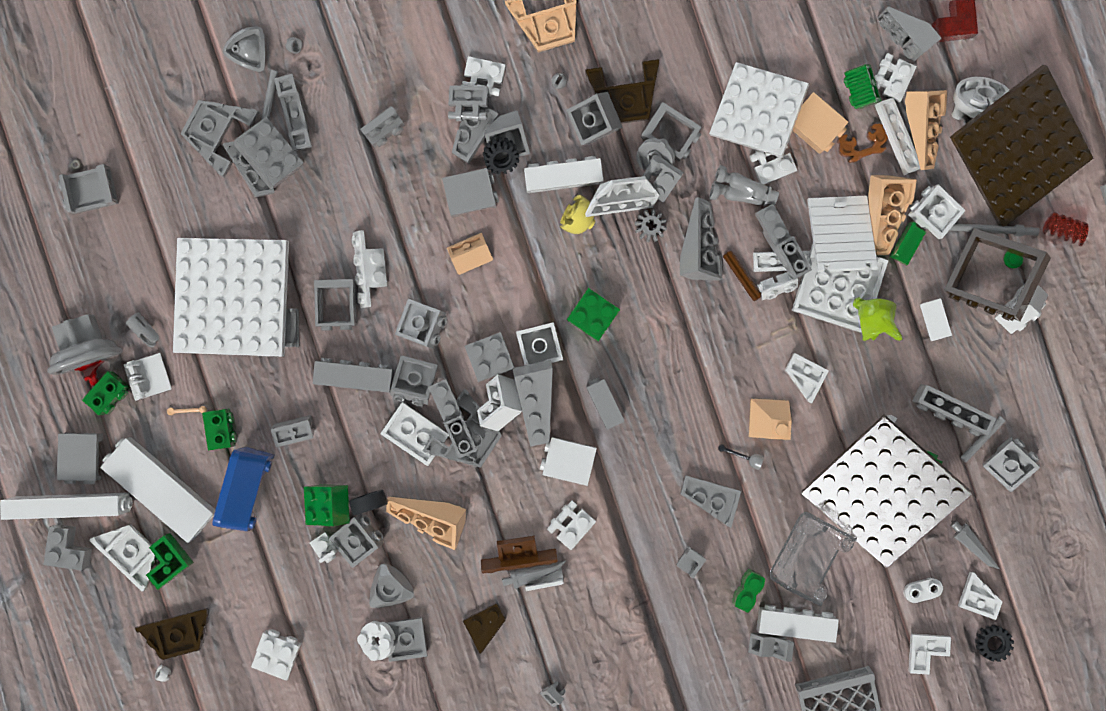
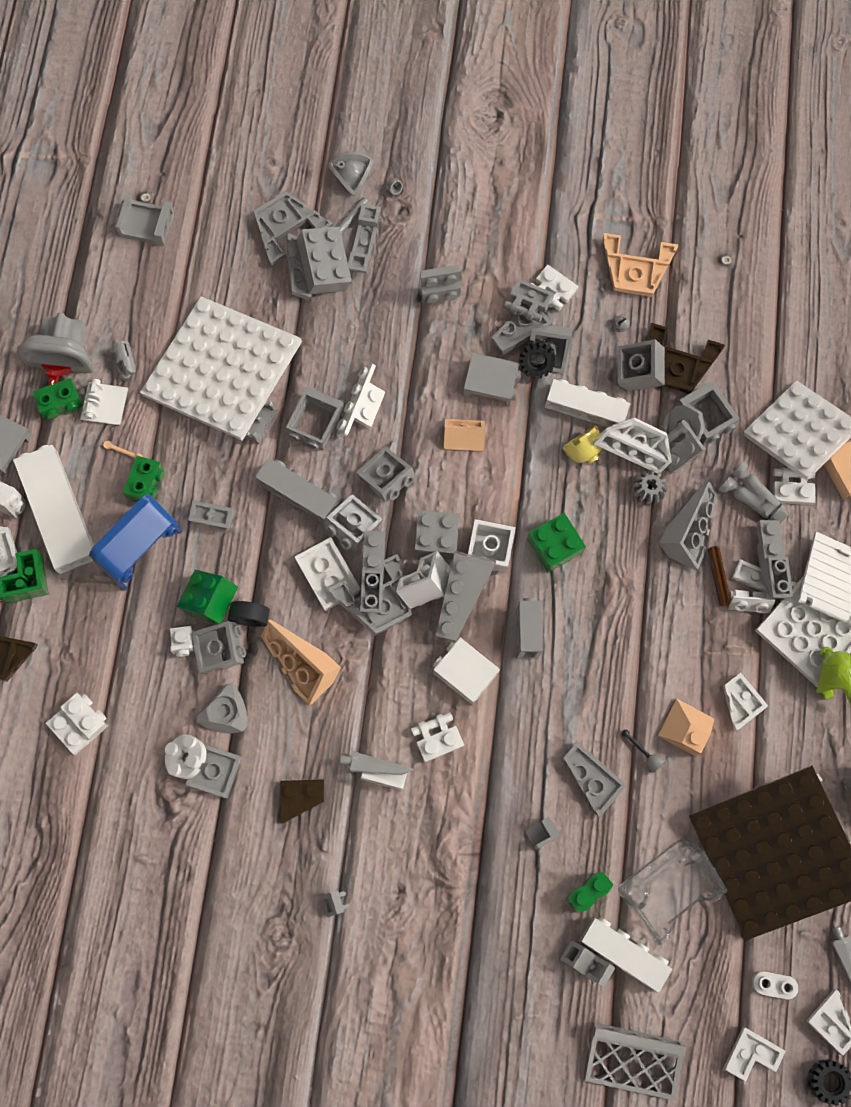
camera: 20 degrees right, 15 degrees down
reddish brown bracket [481,535,558,574] -> none

